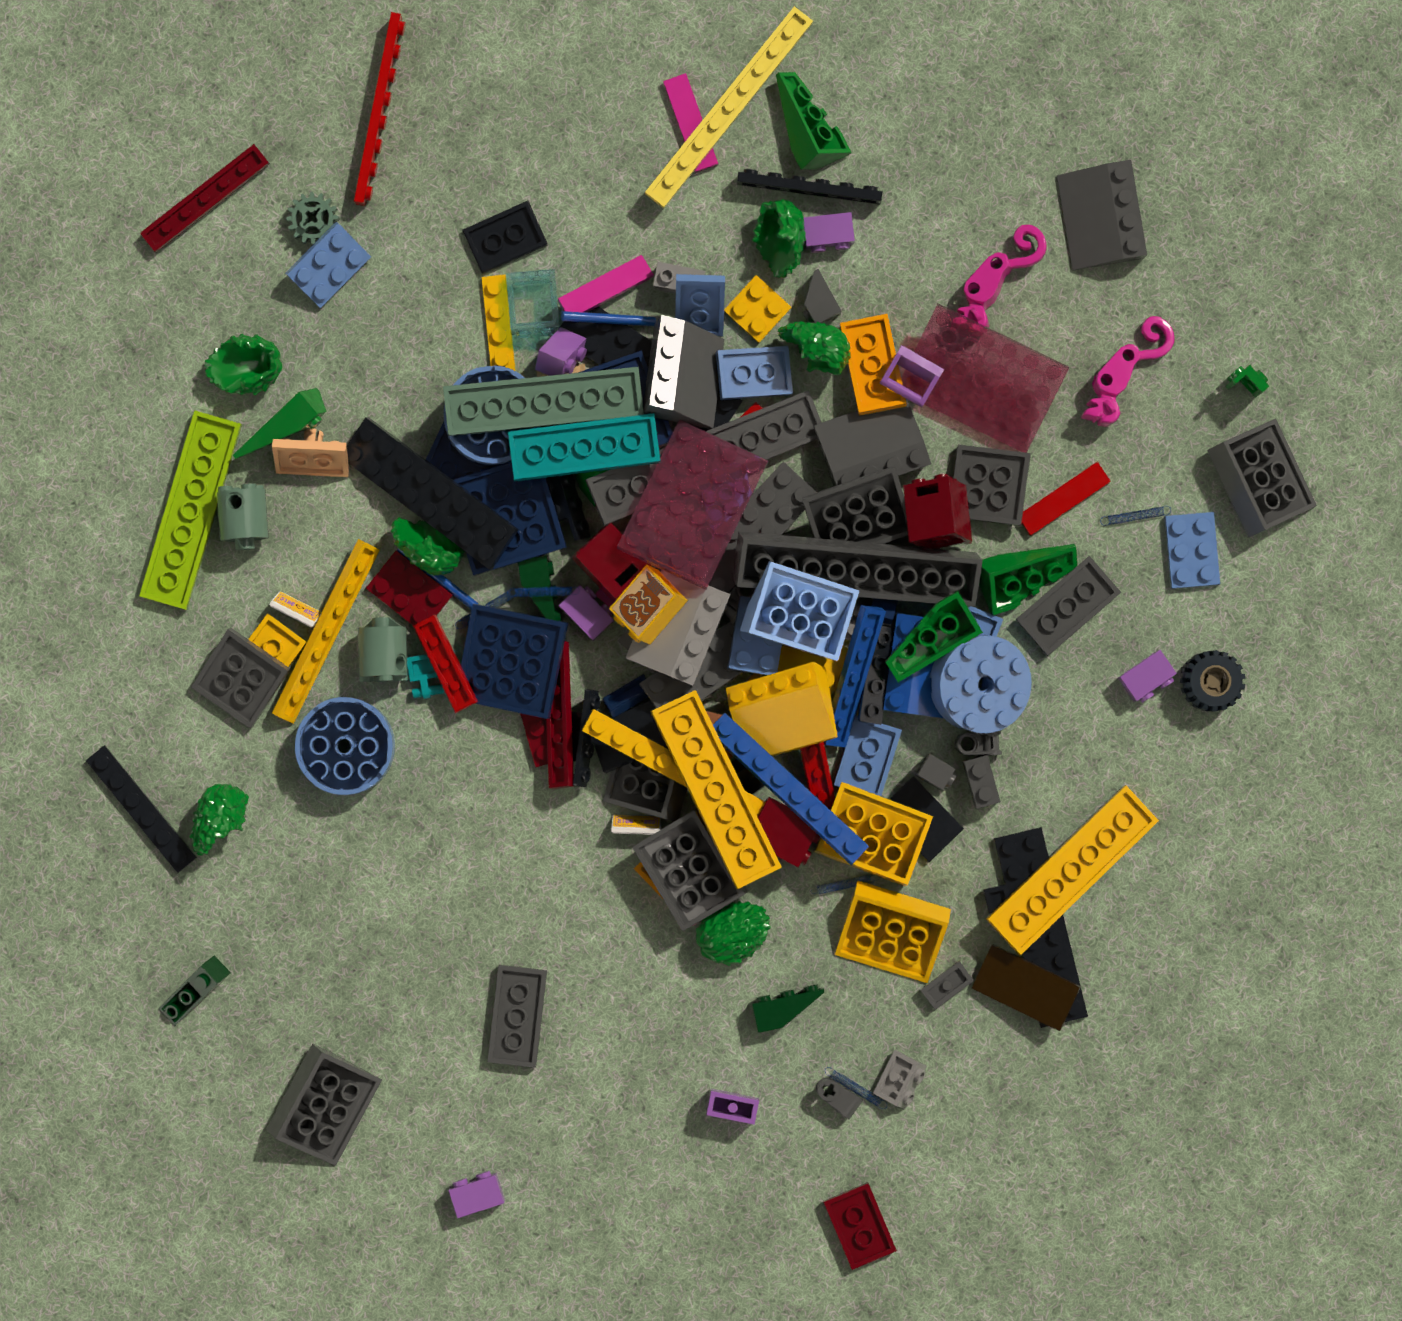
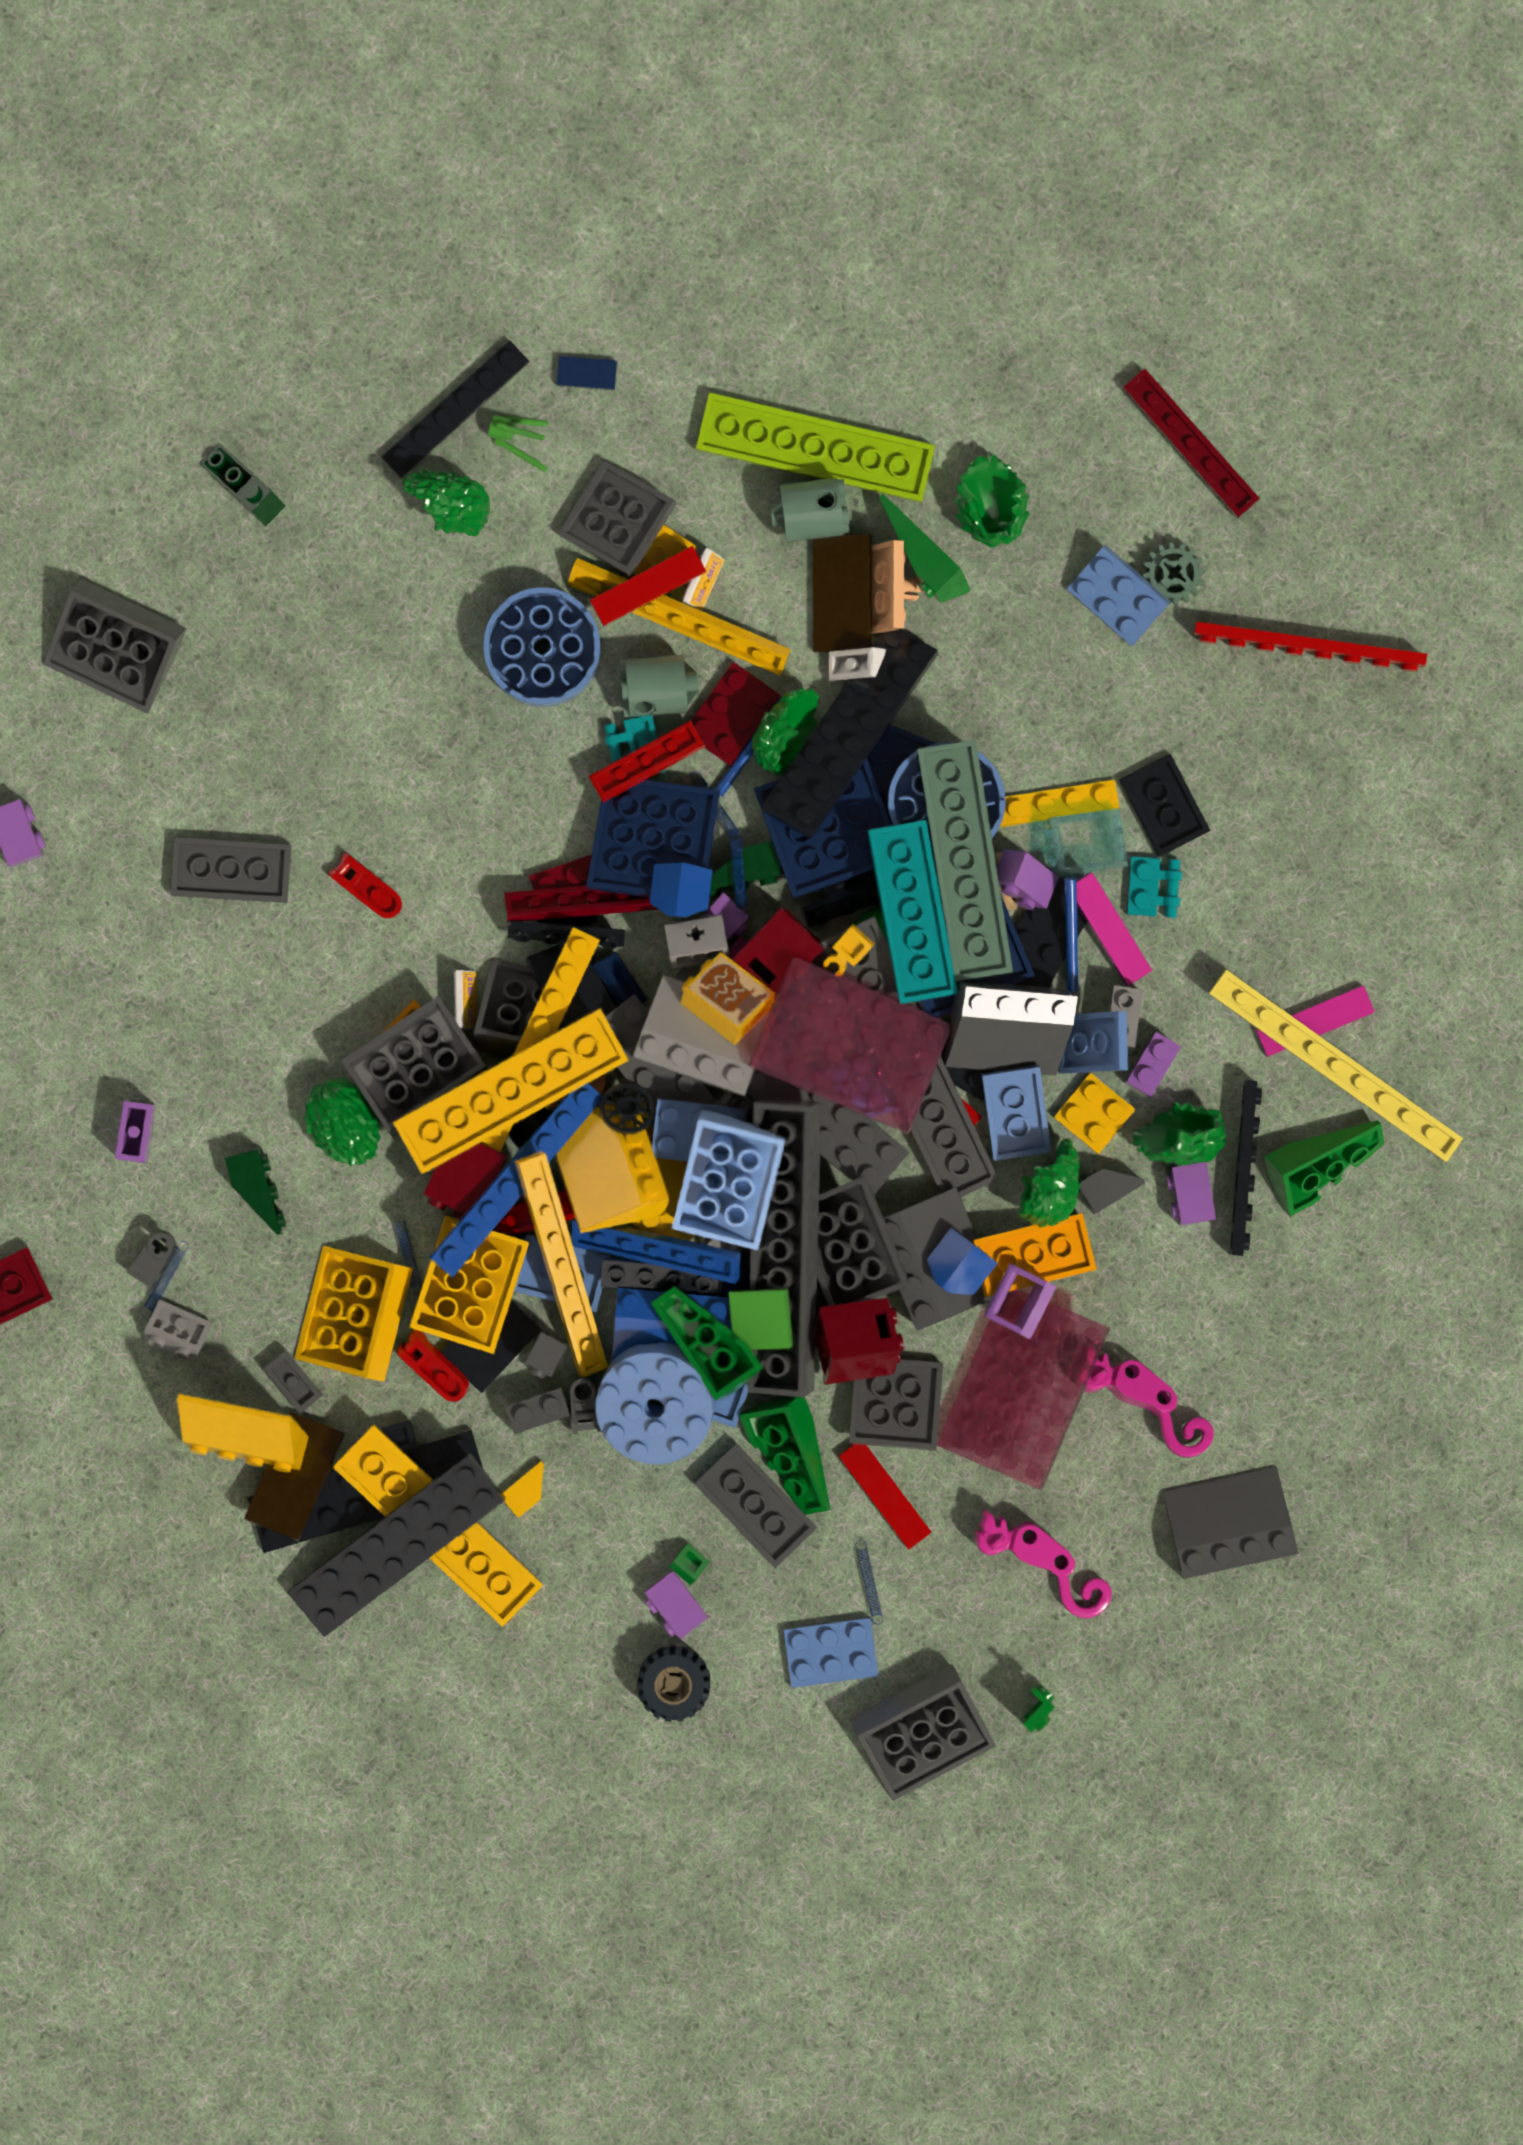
camera: 85 degrees right, 0 degrees up
none -> yellow slope [177,1394,309,1473]
none -> black plate [287,1453,506,1637]
none -> red plate [327,852,403,919]
none -> red plate [396,1329,469,1402]
none -> bright green plant [488,414,548,472]
none -> yellow tile [503,1461,544,1518]
none -> yellow plate [515,1151,608,1378]
none -> dark blue tile [557,356,617,391]
none -> red tile [590,546,707,627]
none -> black wheel [600,1083,655,1135]
none -> blue slope [650,862,713,918]
none -> light grey brick [664,915,730,969]
none -> green plate [668,1543,709,1585]
none -> bright green tile [729,1289,793,1350]
none -> dark brown tile [813,534,872,653]
none -> yellow plate [823,924,875,978]
none -> white slope [829,647,886,681]
none -> blue slope [927,1228,998,1295]
none -> medium lavender brick [1124,1032,1181,1098]
none -> teal plate [1127,857,1183,918]

